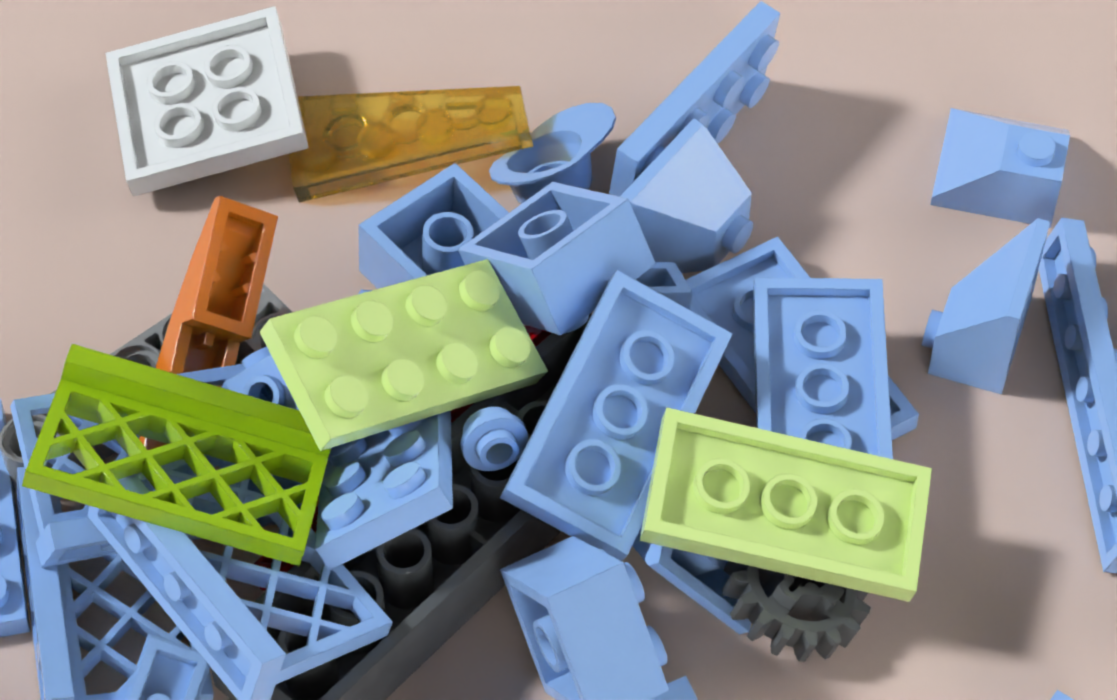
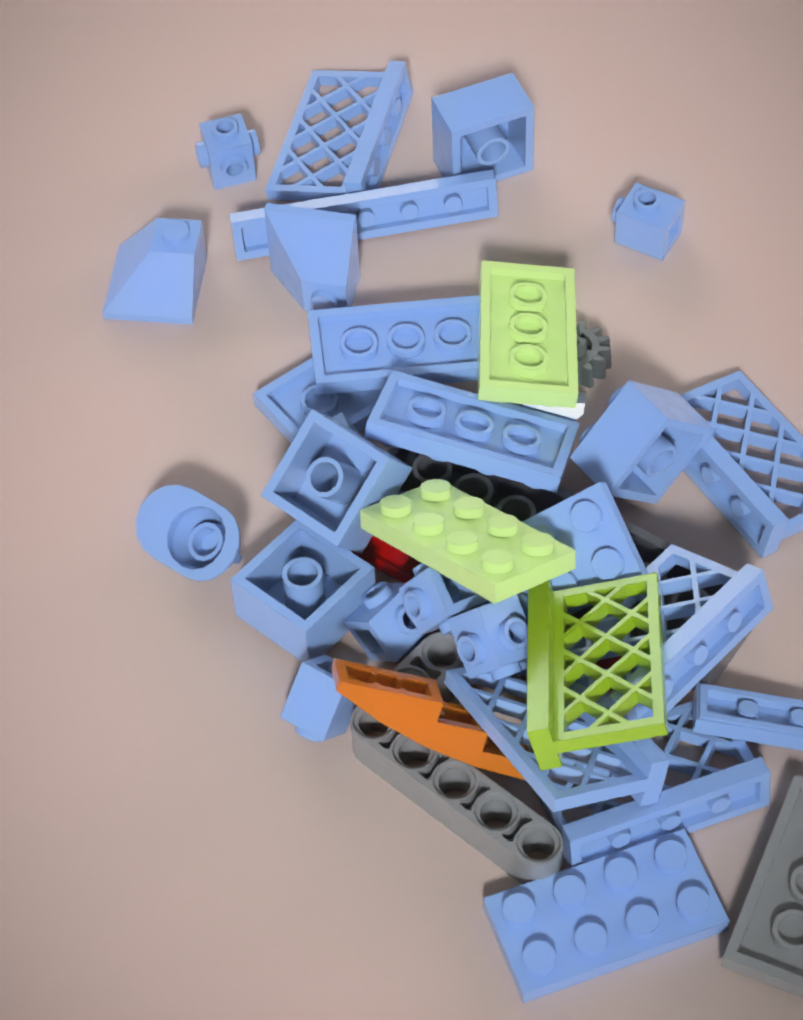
camera: 95 degrees left, 0 degrees up
white plate [105,6,309,197] -> none
clear yellow wing [289,86,534,203] -> none
light blue plate [460,407,529,471] -> none
light blue plate [609,1,780,197] -> none
light blue slope [620,118,753,273] -> none
none -> light blue brick [280,655,357,742]

